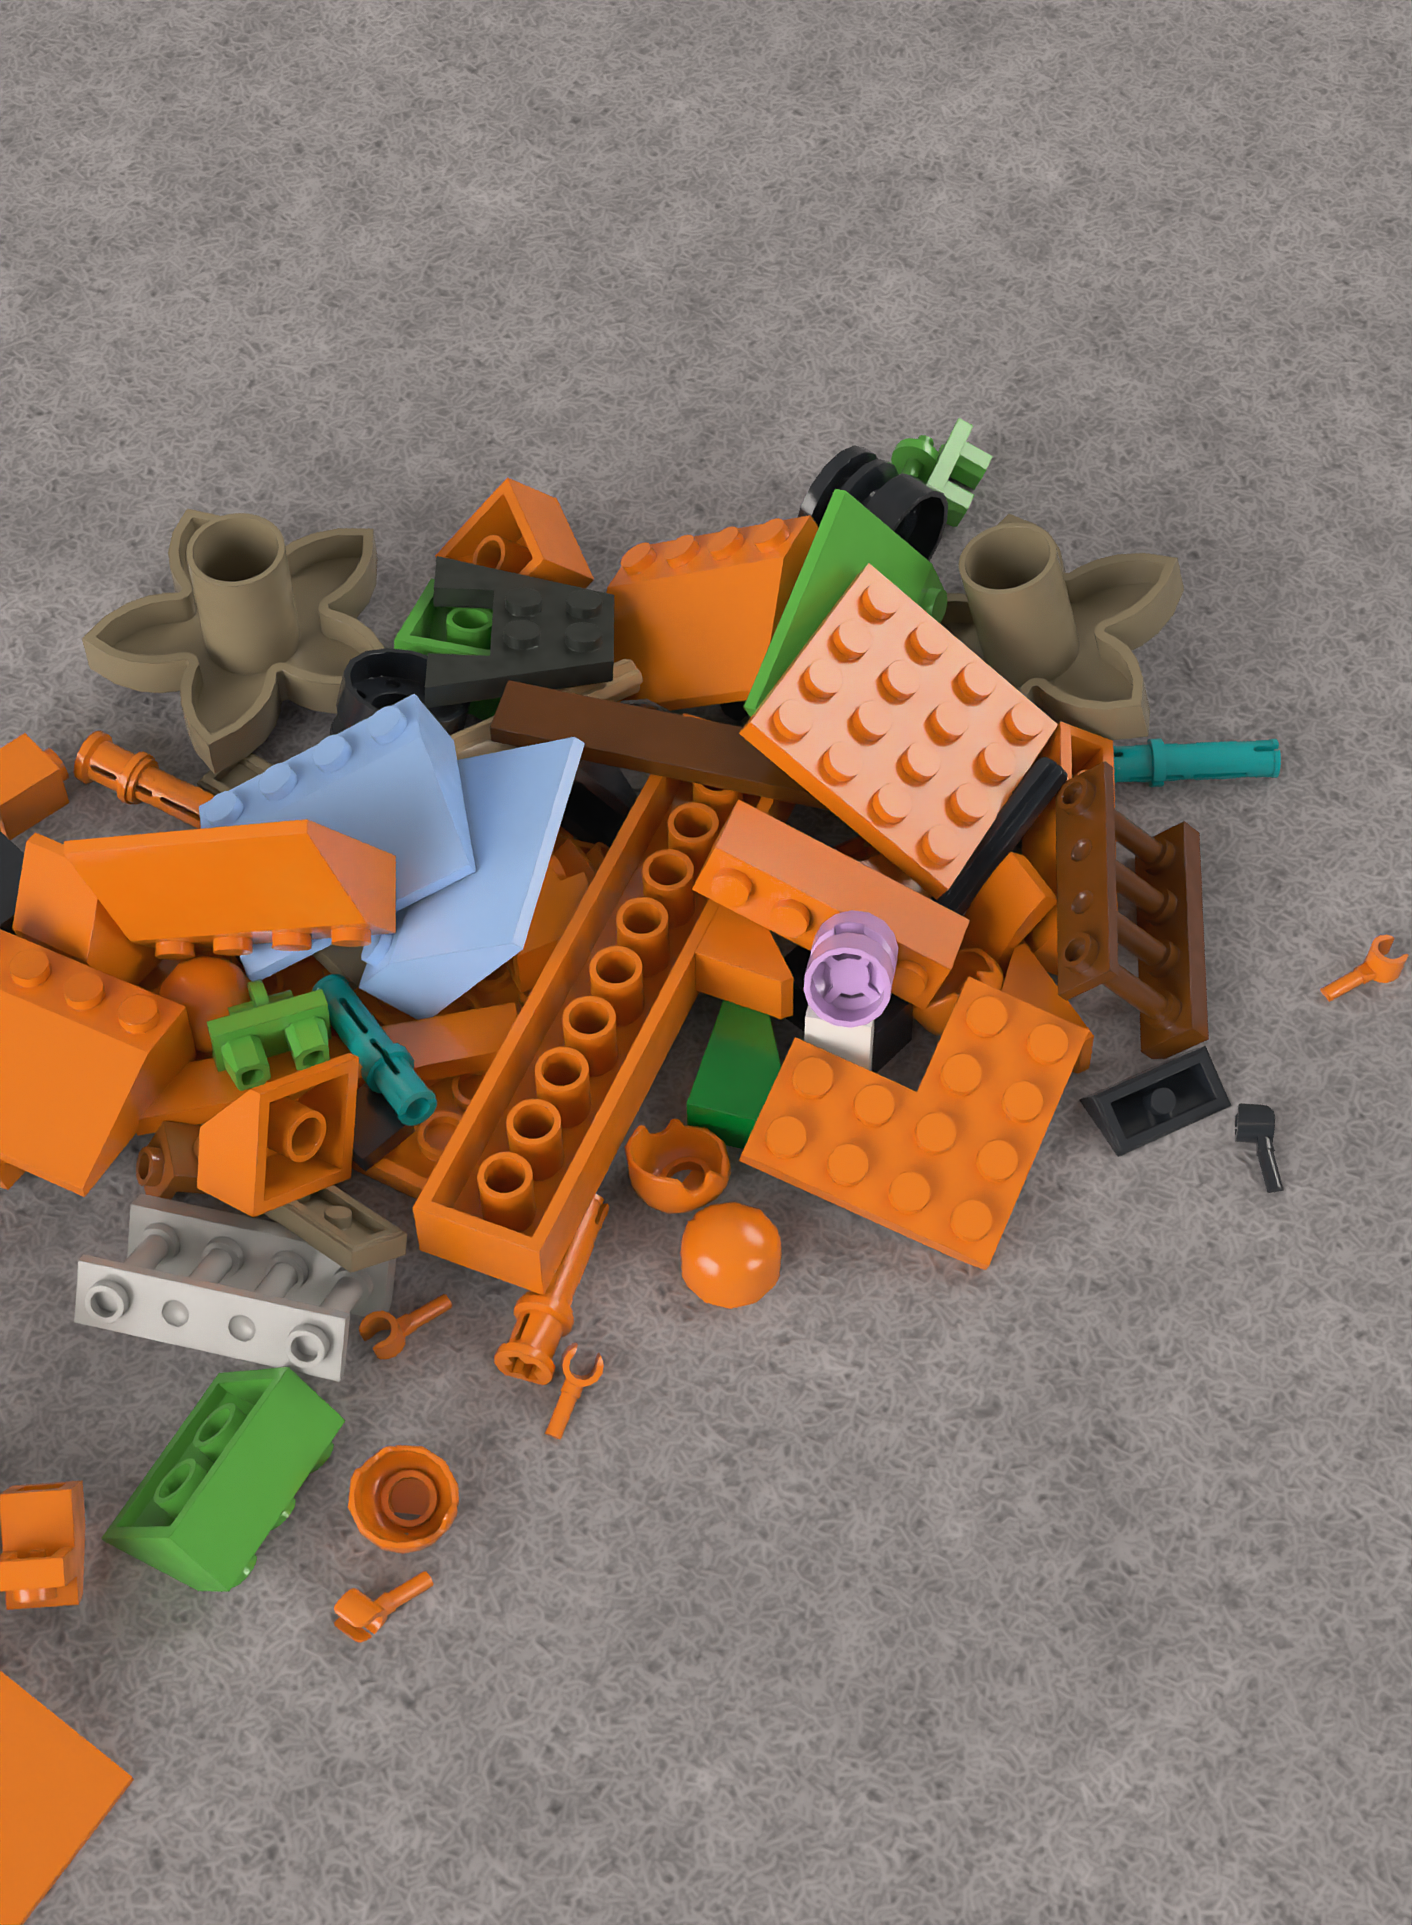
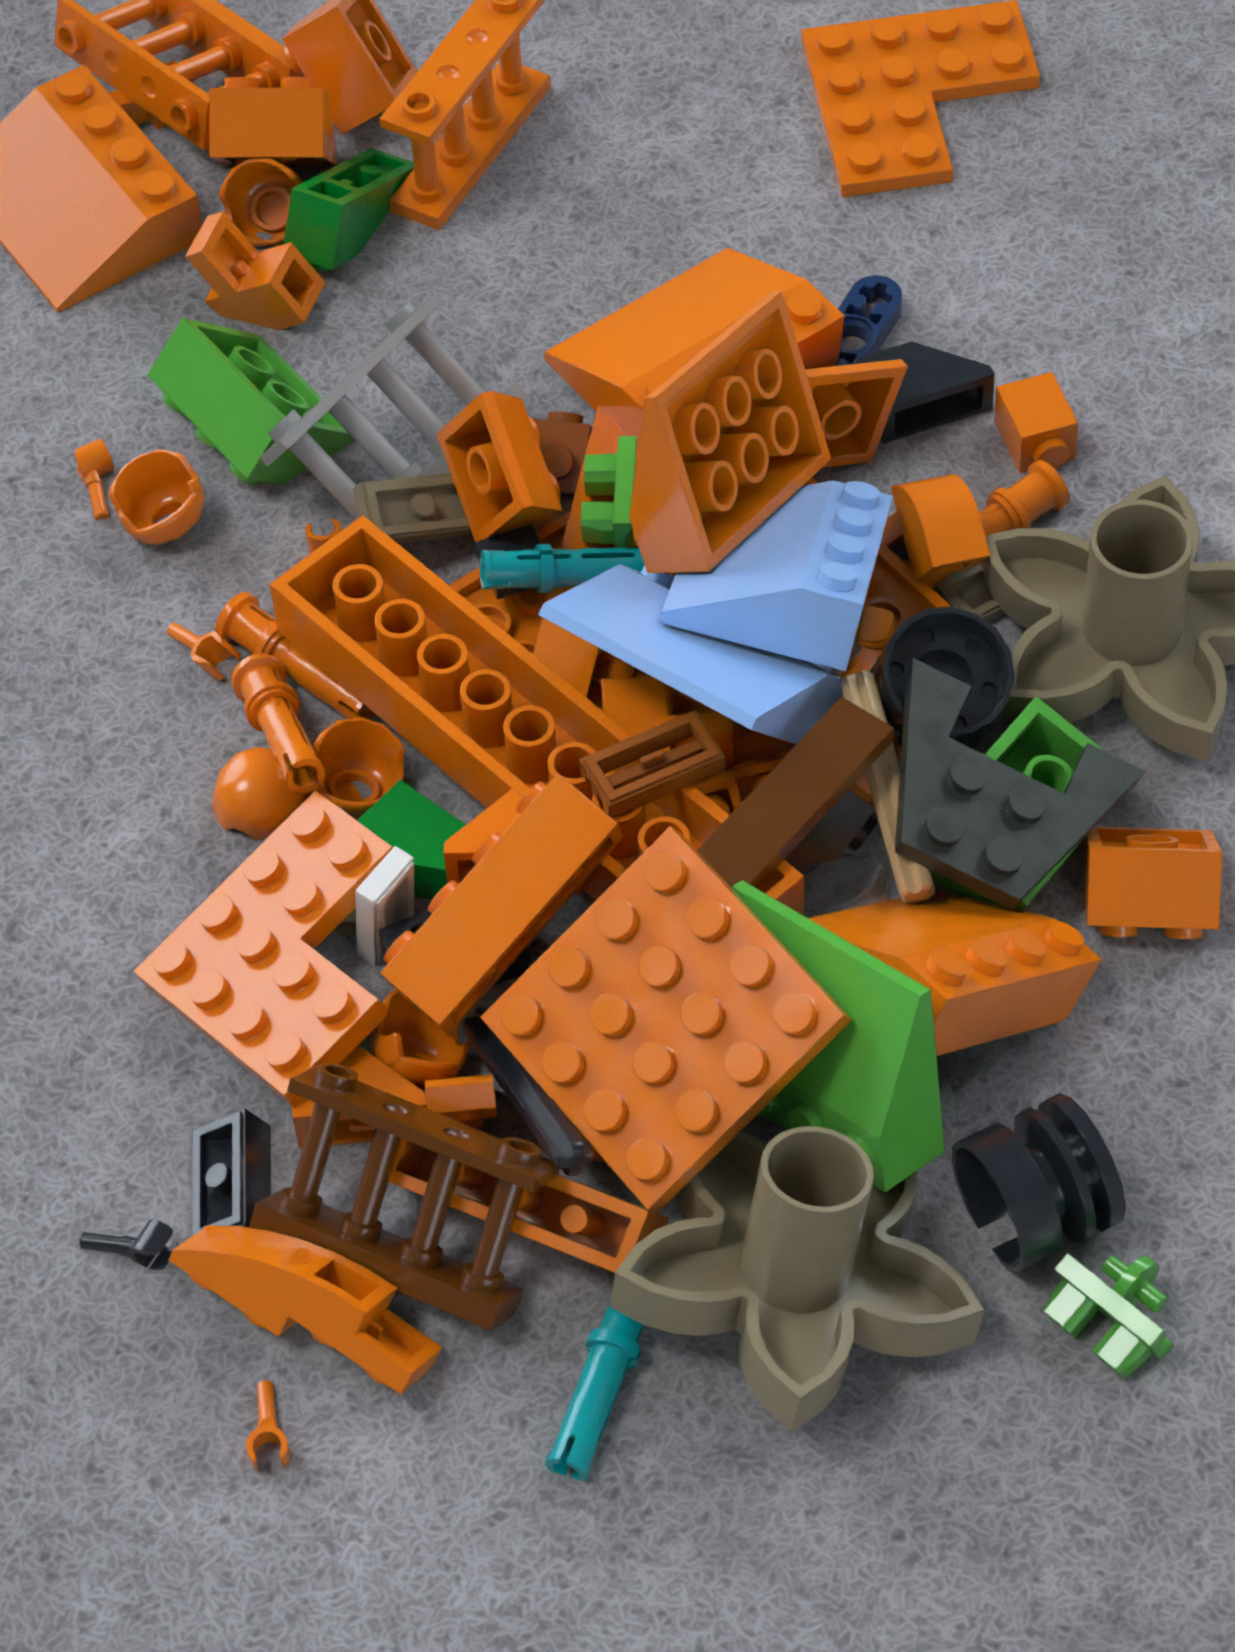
camera: 115 degrees right, 0 degrees up
lavender wheel [803,910,899,1028] -> none
none -> orange slope [168,1225,443,1395]
none -> orange pin [231,653,325,794]
none -> dark orange tile [579,710,726,818]
none -> orange brick [882,474,990,581]

